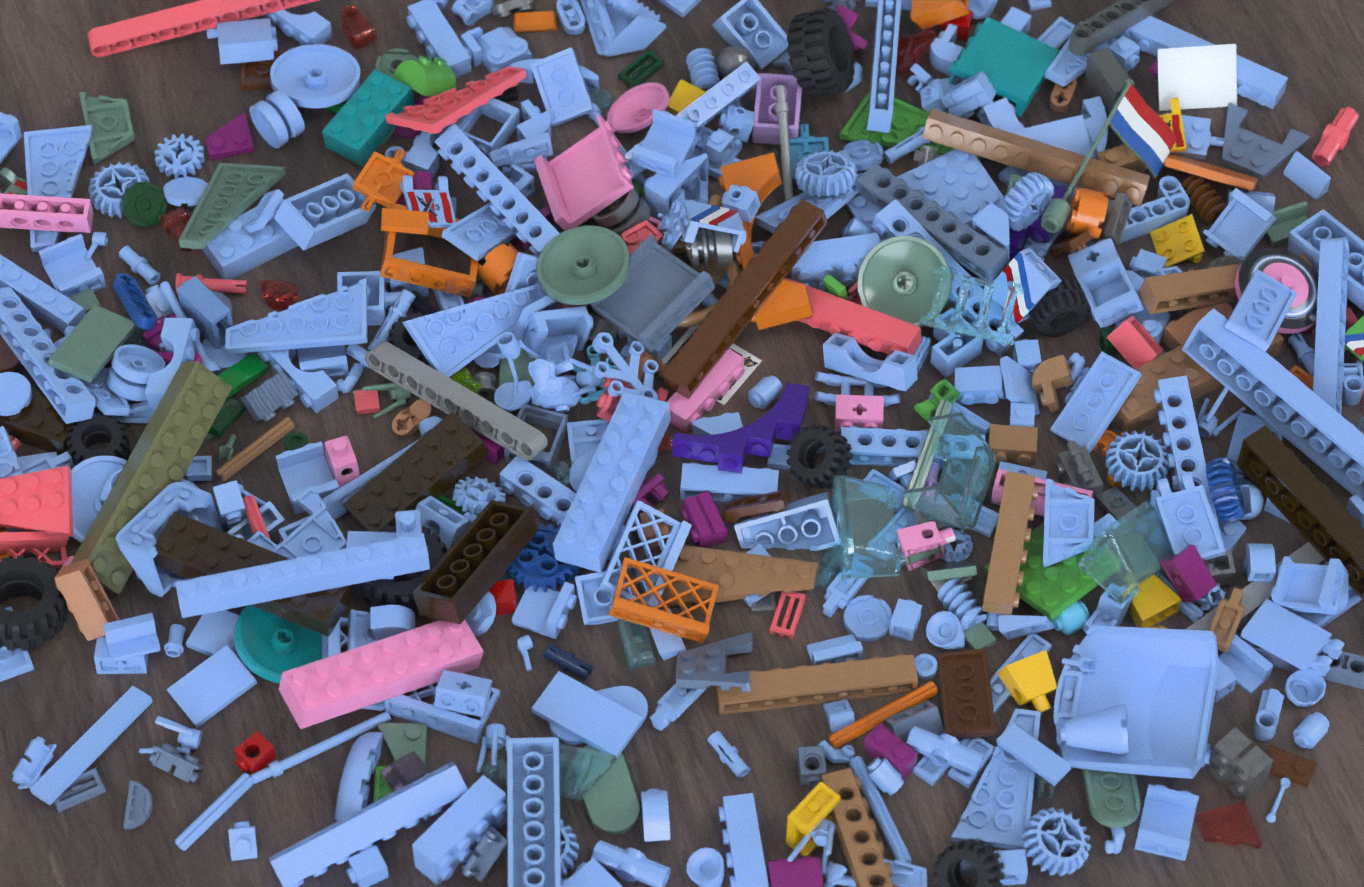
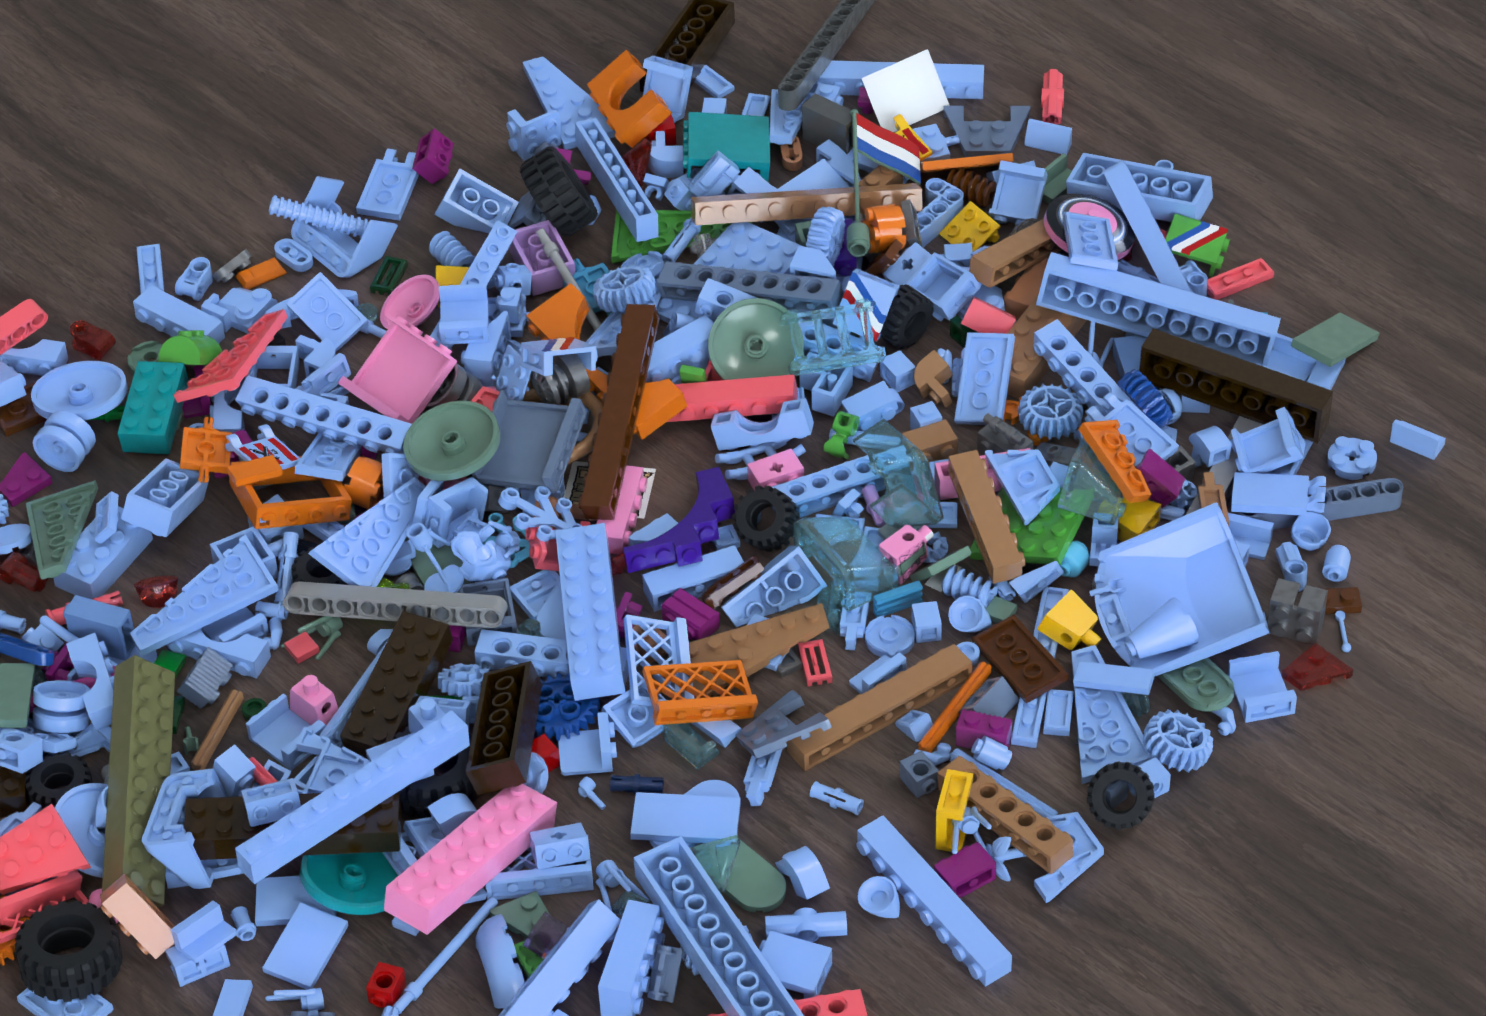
camera: 25 degrees left, 10 degrees down
nougat piece [392,399,435,438] -> none
flat silver cap [716,46,756,79] -> none
light blue brick [722,184,761,223] -> none
light blue brick [748,375,783,409] -> none
sand green axle [902,399,953,510] -> none
light blue piece [906,726,985,776] -> none
light blue tile [1000,356,1040,416] -> none
none -> light blue bracket [241,778,301,827]
none -> dark azure tile [873,580,923,618]
none -> orange wing [1078,419,1151,503]

